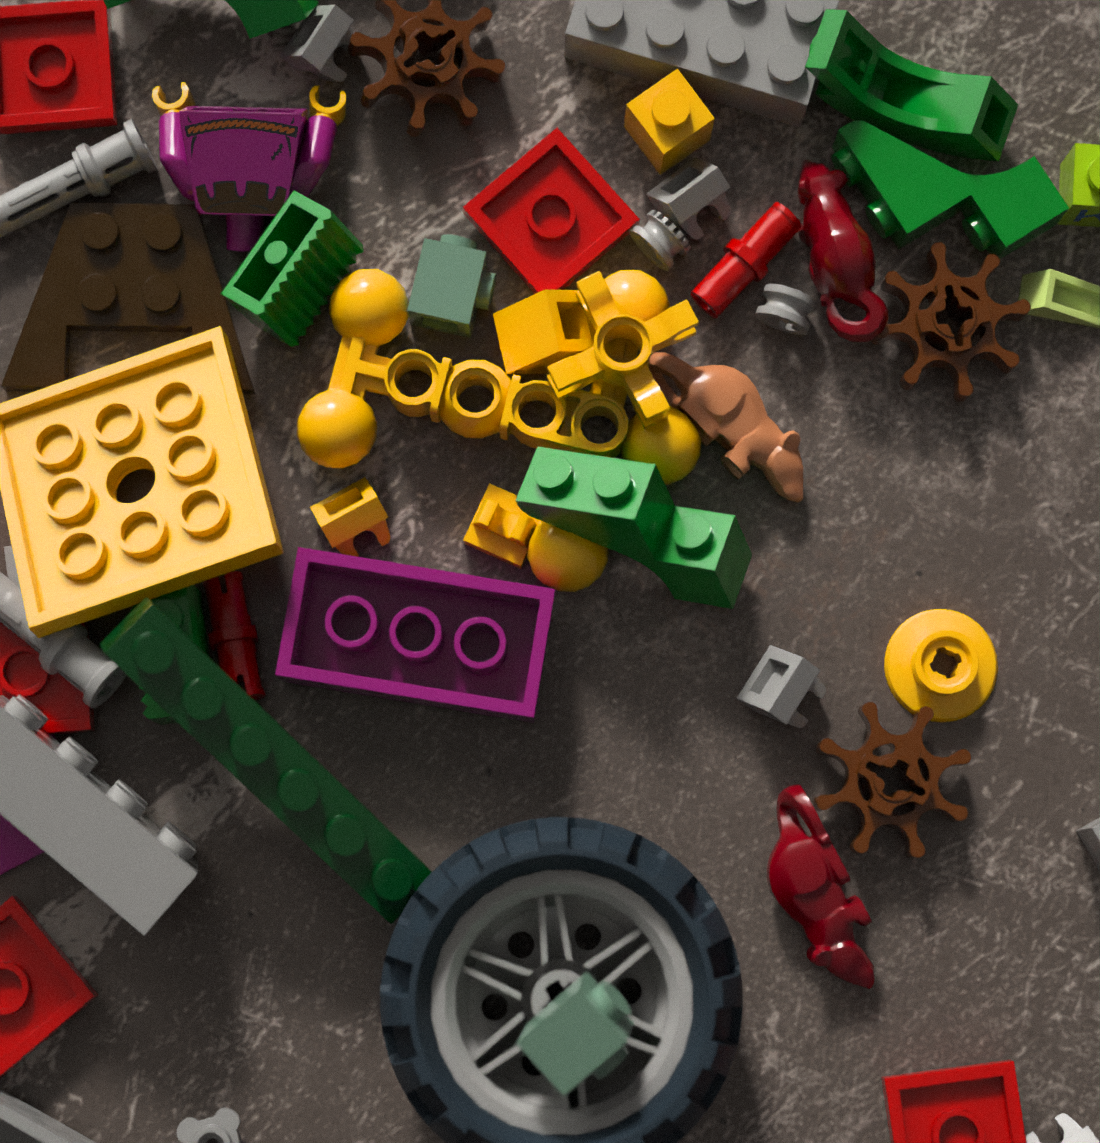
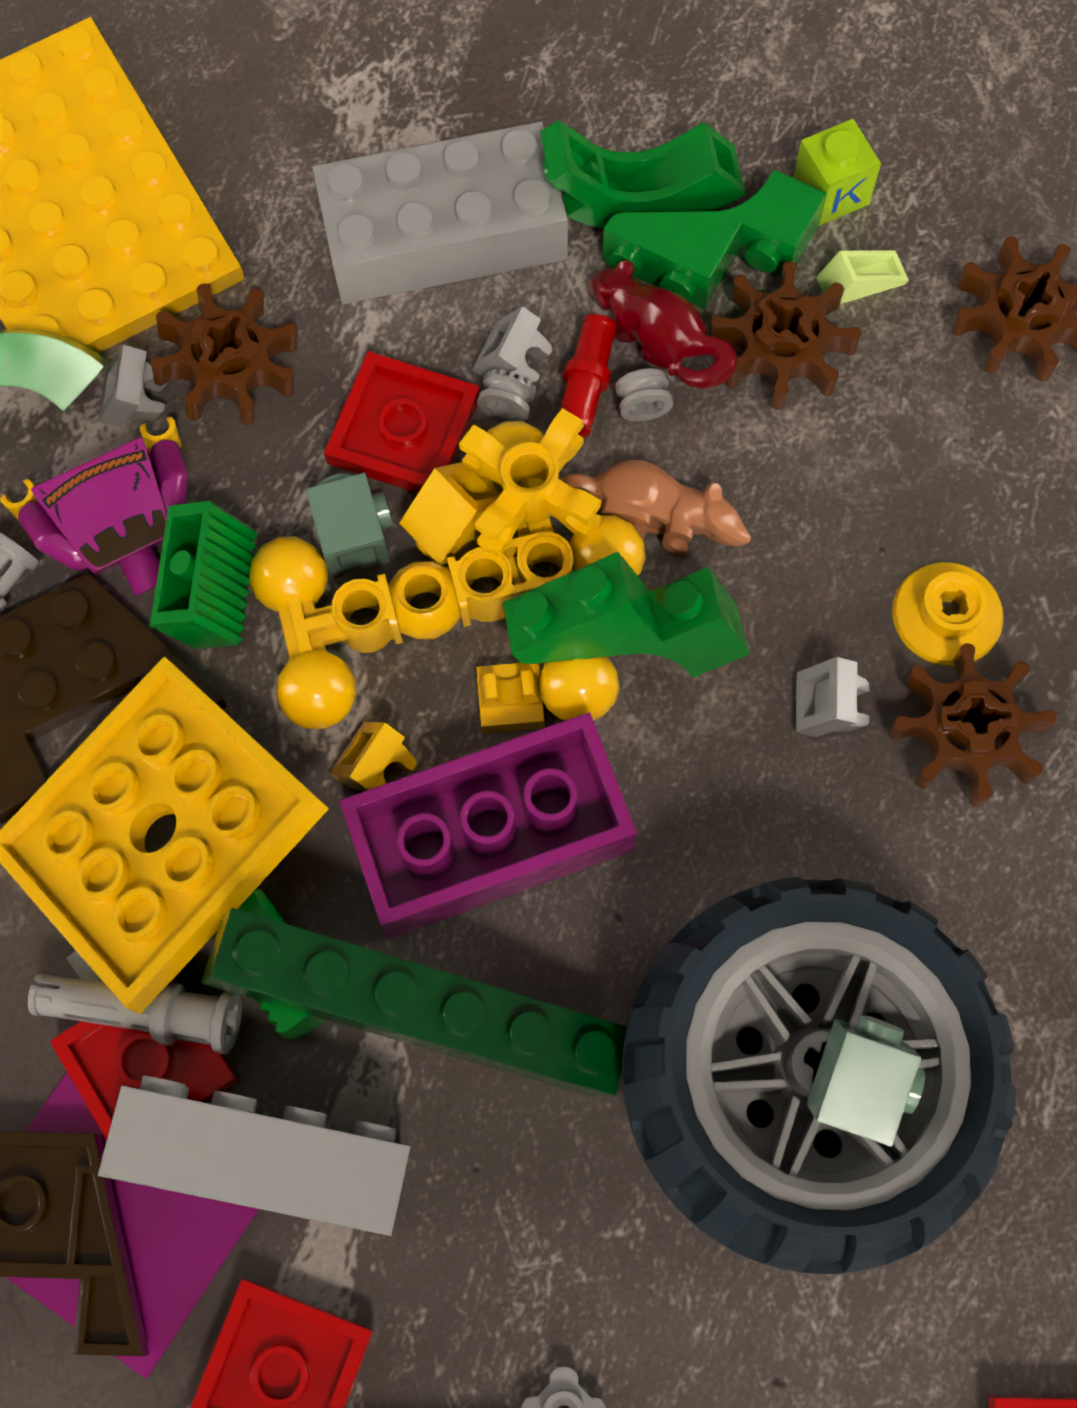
camera: 25 degrees left, 10 degrees down
red pin [202,571,265,701] -> none
yellow brick [624,68,715,175] -> none
dark red animal [767,784,875,989] -> none

